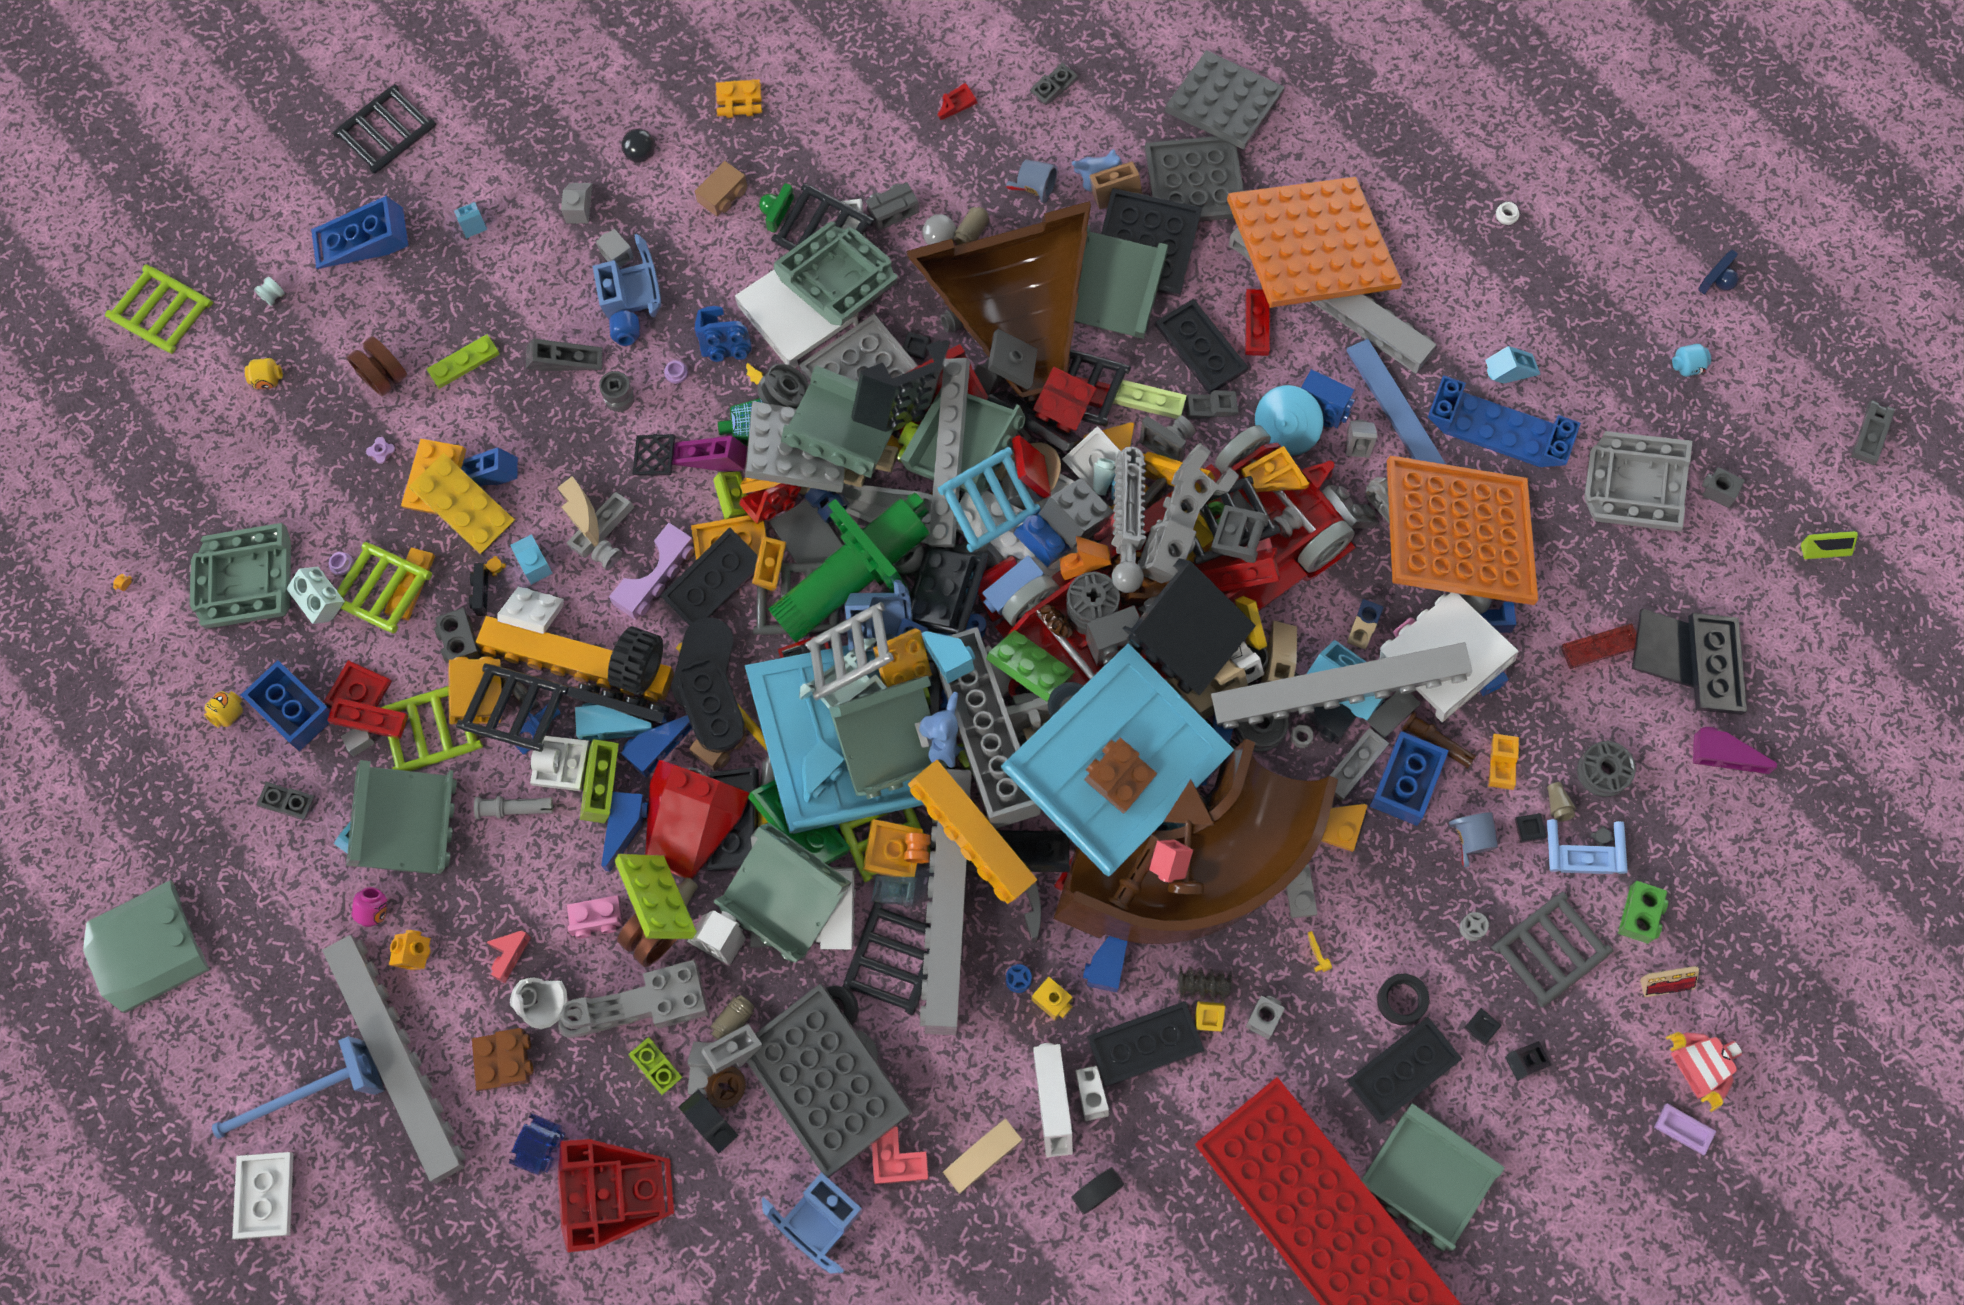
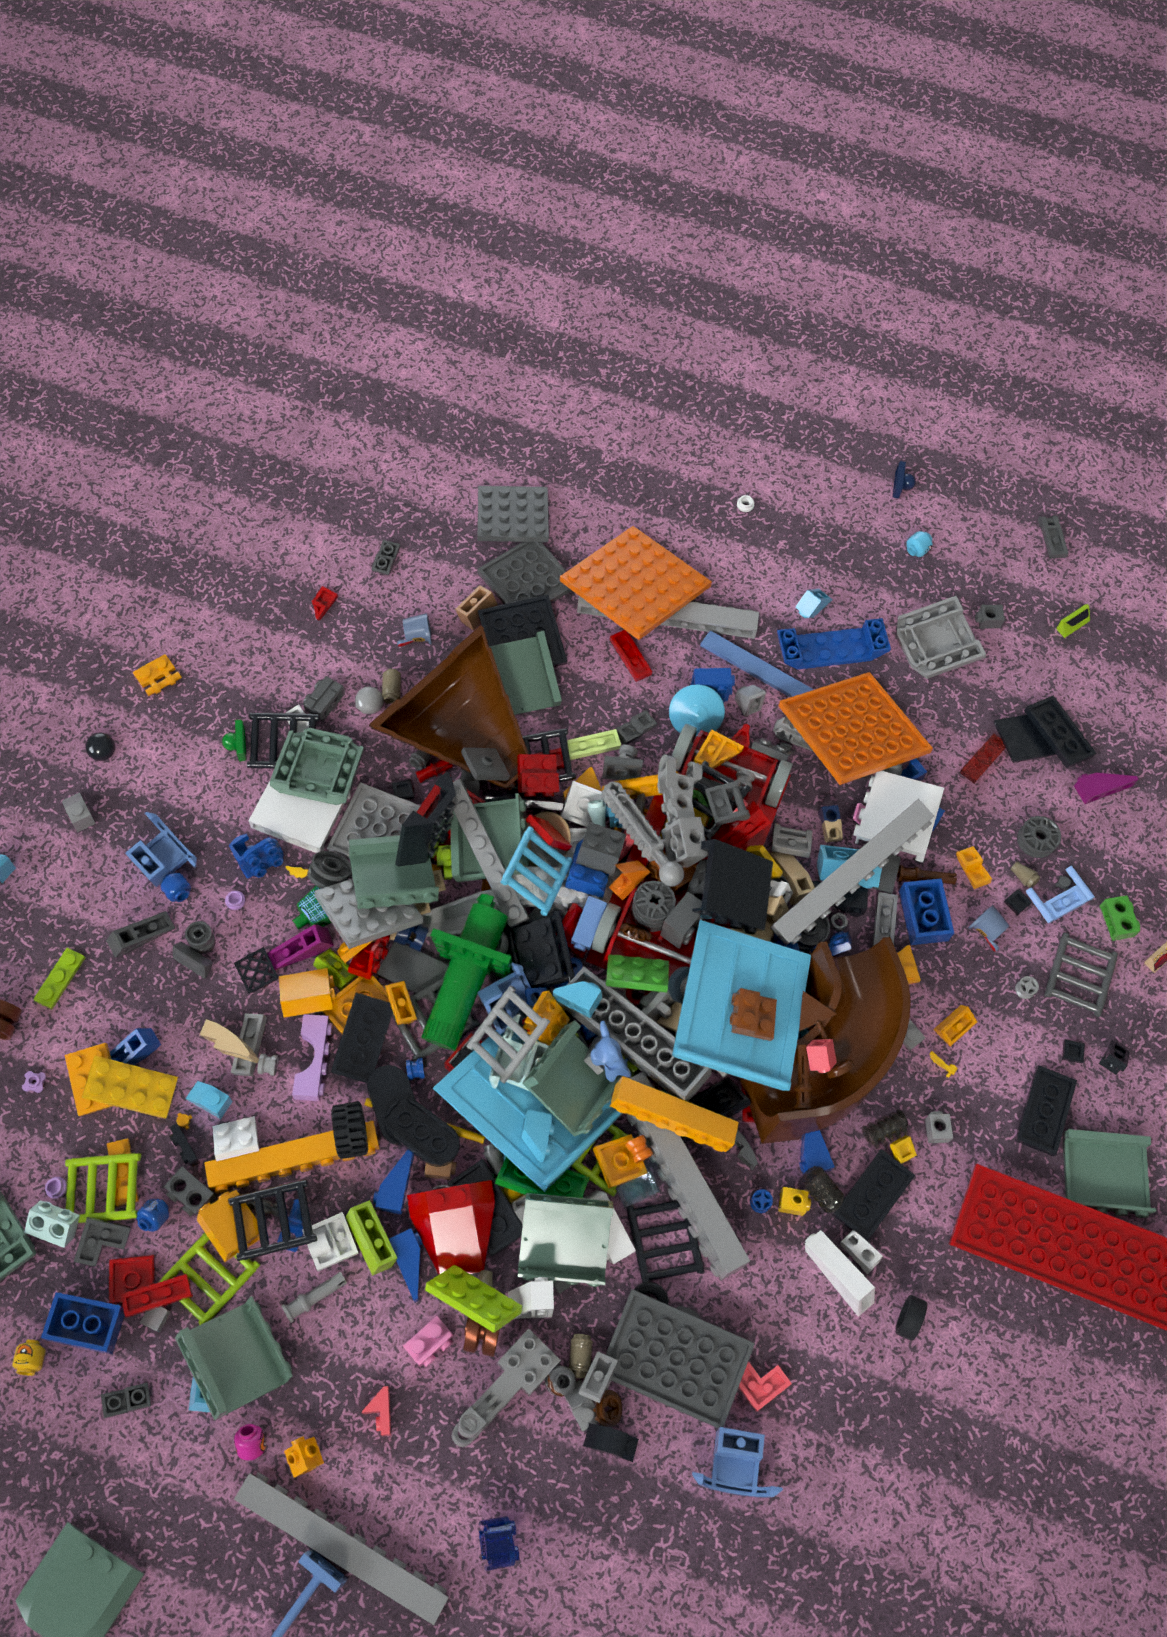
camera: 40 degrees left, 5 degrees down
dark orange plate [472,1028,534,1091] -> none
white helmet [510,977,567,1029] -> none
red wedge [558,1139,674,1253] -> none
black plate [567,683,677,723] -> none
medium azure slope [575,703,654,741] -> none
light grey brick [596,229,634,268] -> none
lime slope [628,1037,682,1095] -> none
medium nougat brick [694,161,747,217] -> none
tan slope [943,1118,1022,1194] -> none
medium blue animal [1072,149,1122,192] -> none
black plate [1155,298,1248,395] -> none
black tyre [1377,973,1430,1026] -> none
none -> dark grey plate [74,1217,131,1267]
none -> blue head [136,1199,169,1232]
none -> dark grey slope [172,941,213,979]
none -> light orange brick [279,968,336,1018]
none -> blue wheel [406,1058,425,1081]
none -> red axle [415,760,453,783]
none -> flat silver head [544,1365,576,1397]
none -> light grey plate [771,823,812,858]
none -> clear smoke piece [801,1166,844,1214]
none -> blue plate [811,931,852,956]
none -> light orange slope [933,1005,977,1047]

